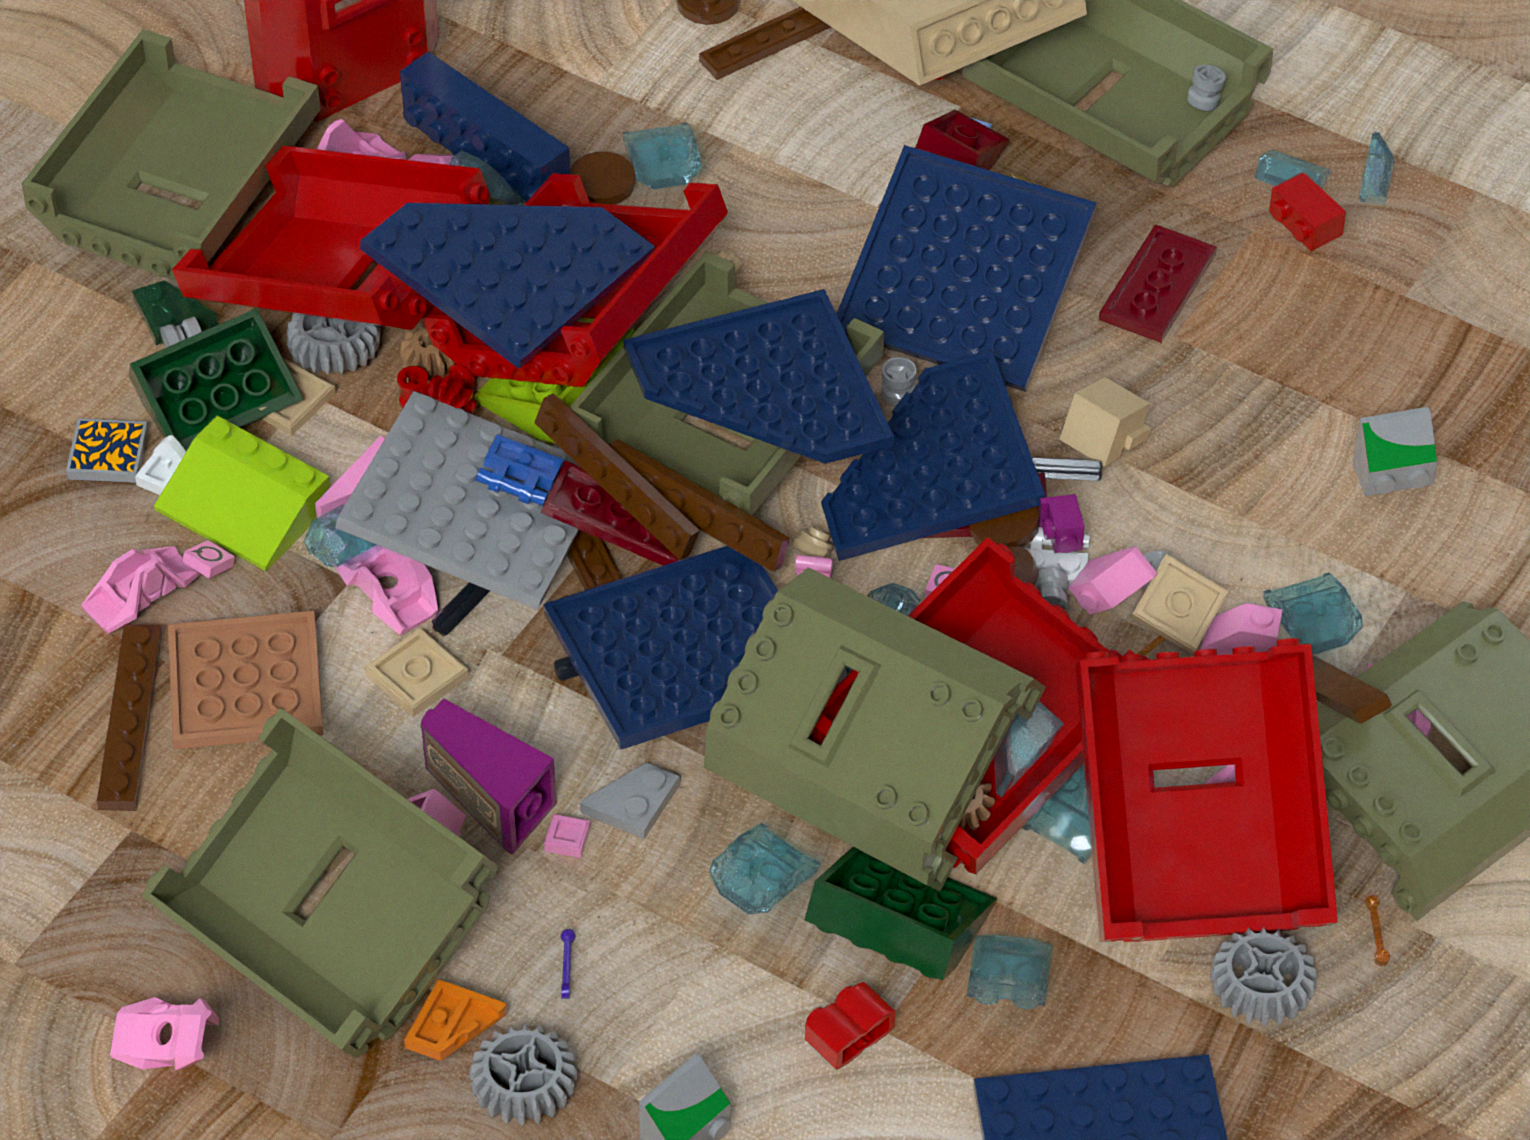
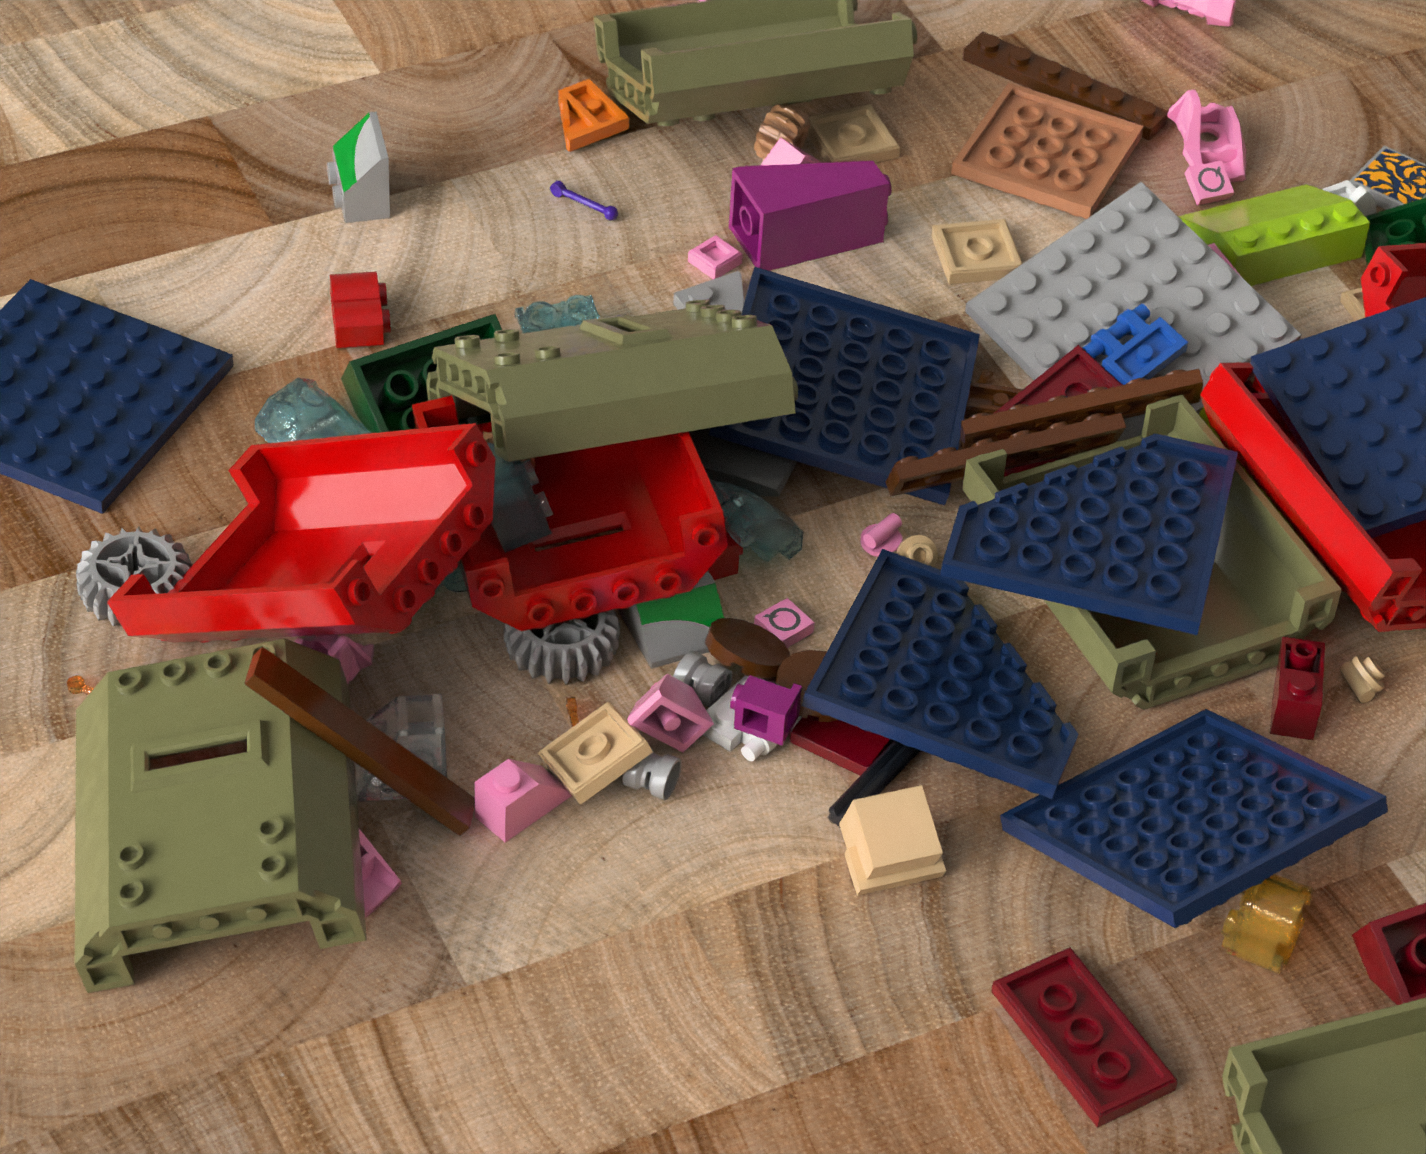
camera: 120 degrees right, 5 degrees down
light grey gear [469,1023,577,1126] -> none
light grey wheel [881,357,916,406] -> none
clear light blue slope [1263,572,1363,654] -> none
light grey slope [1352,407,1437,496] -> none
none -> dark red slope [1270,636,1325,740]

